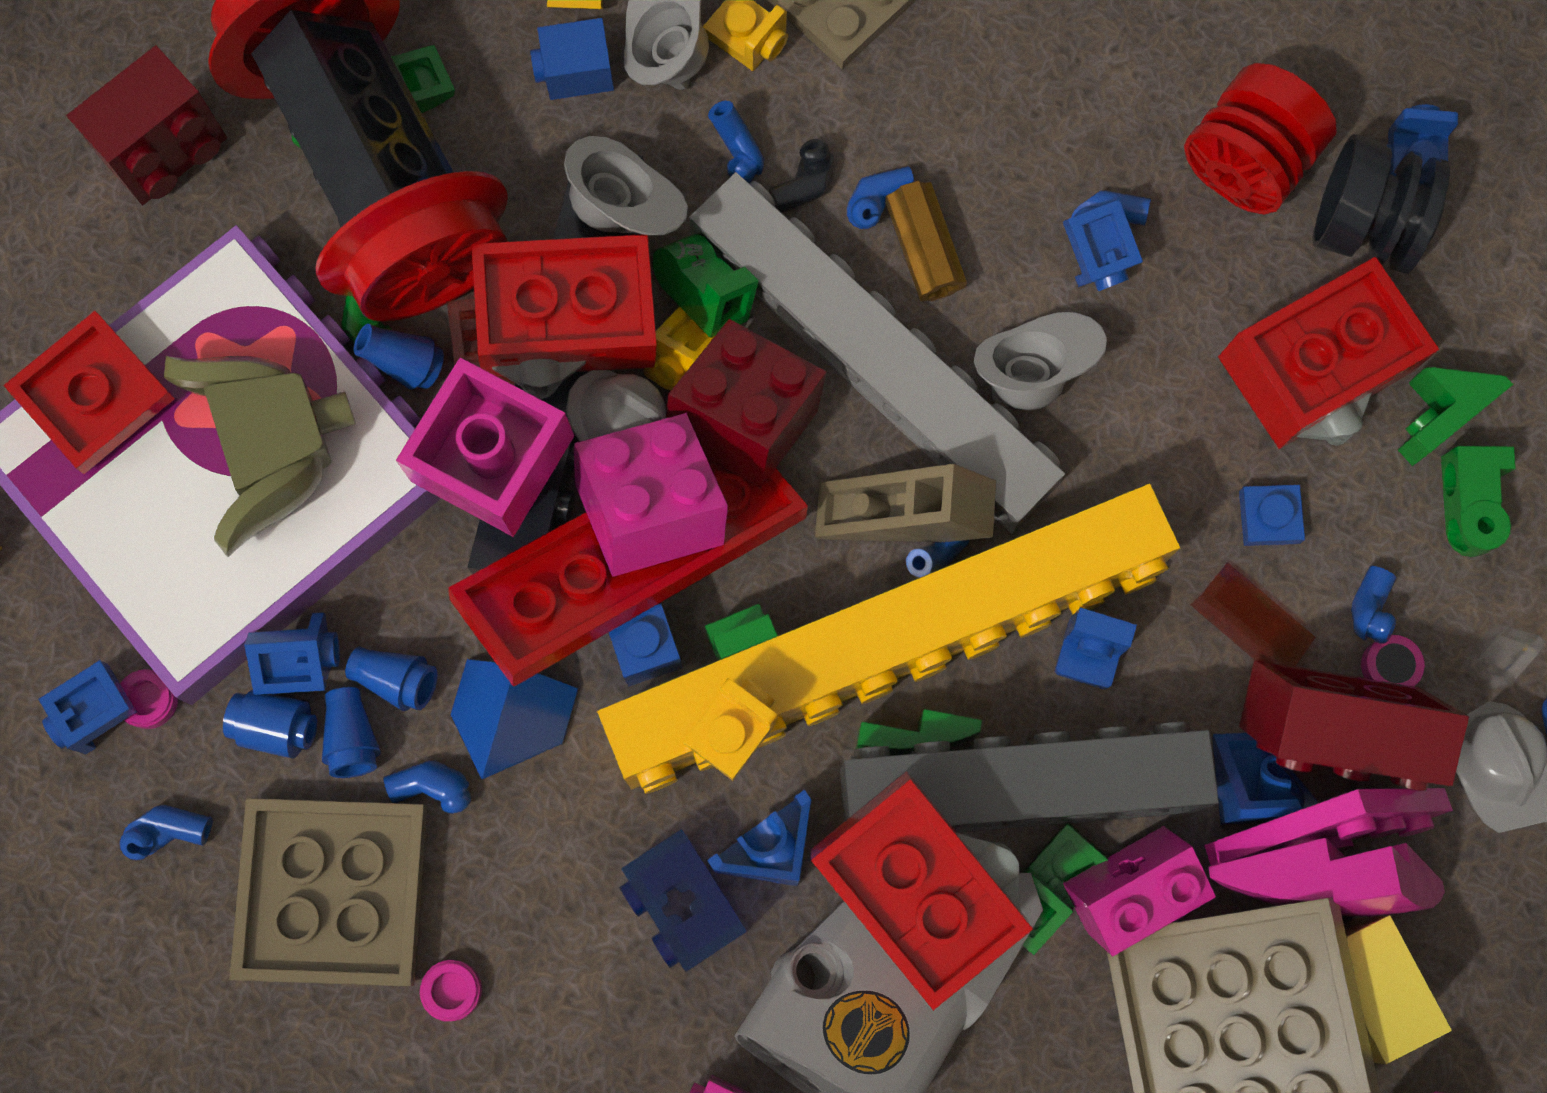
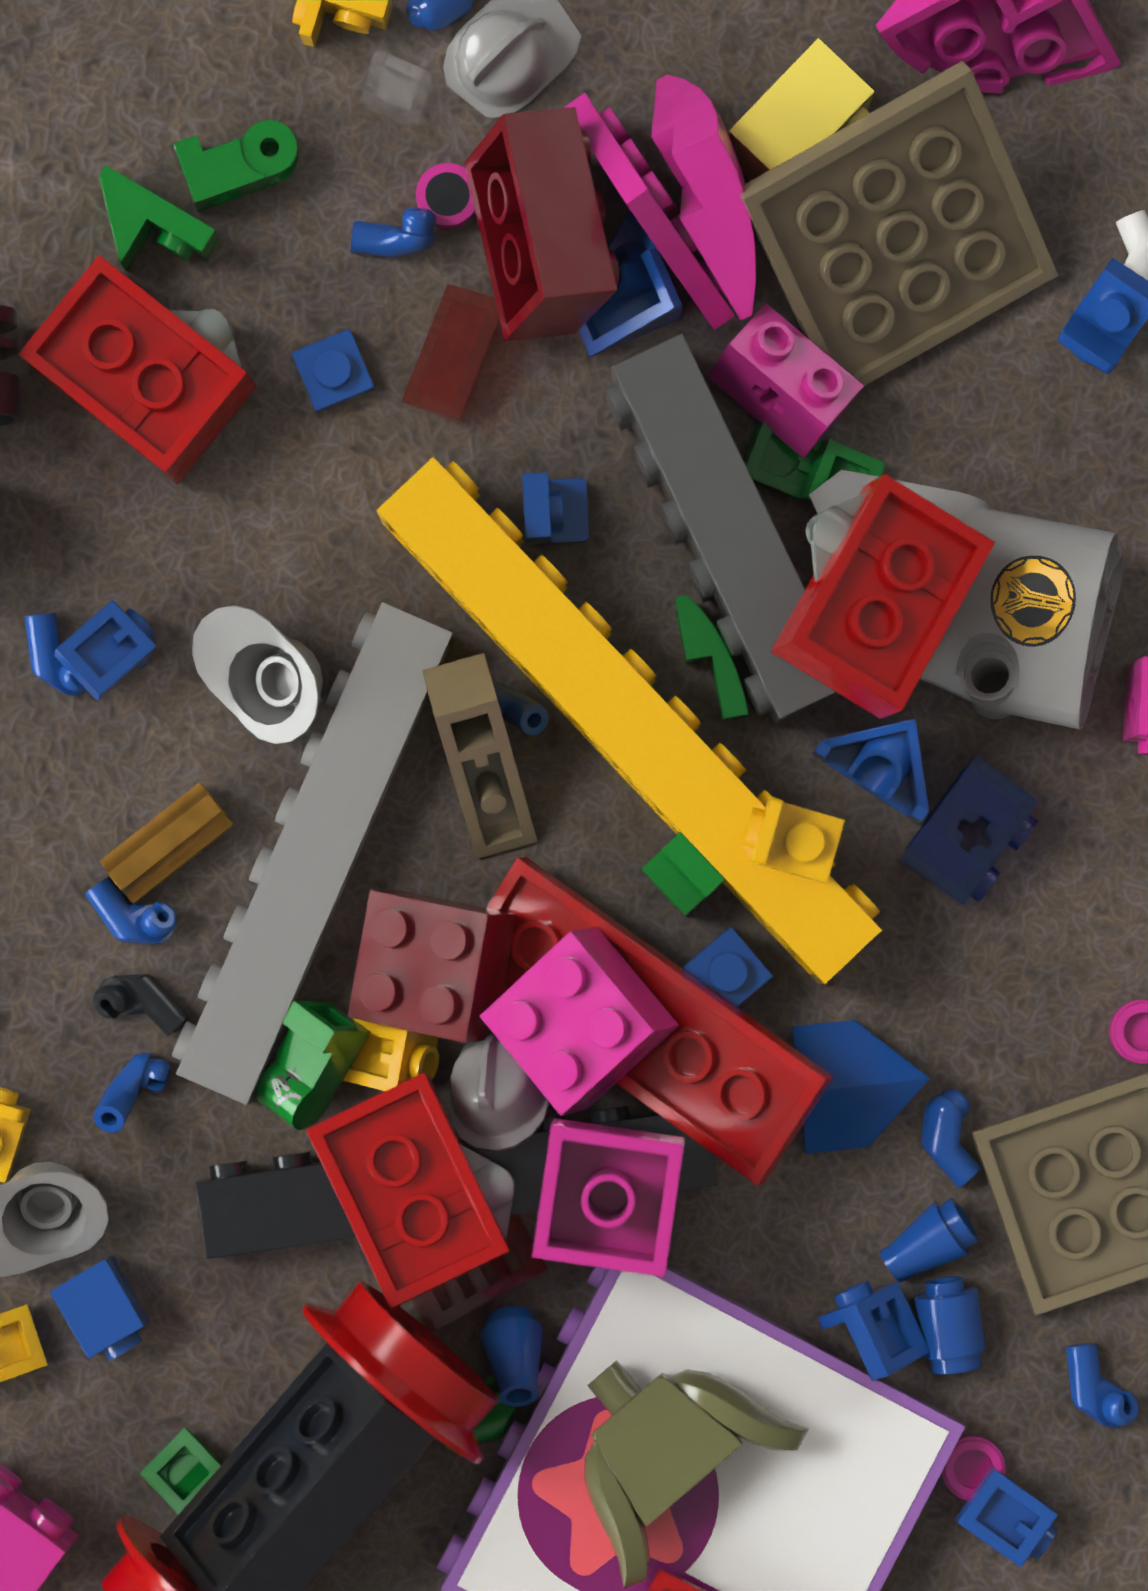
camera: 110 degrees left, 10 degrees up
blue cone [345,646,437,711] -> none
light grey piece [564,136,688,235] -> none

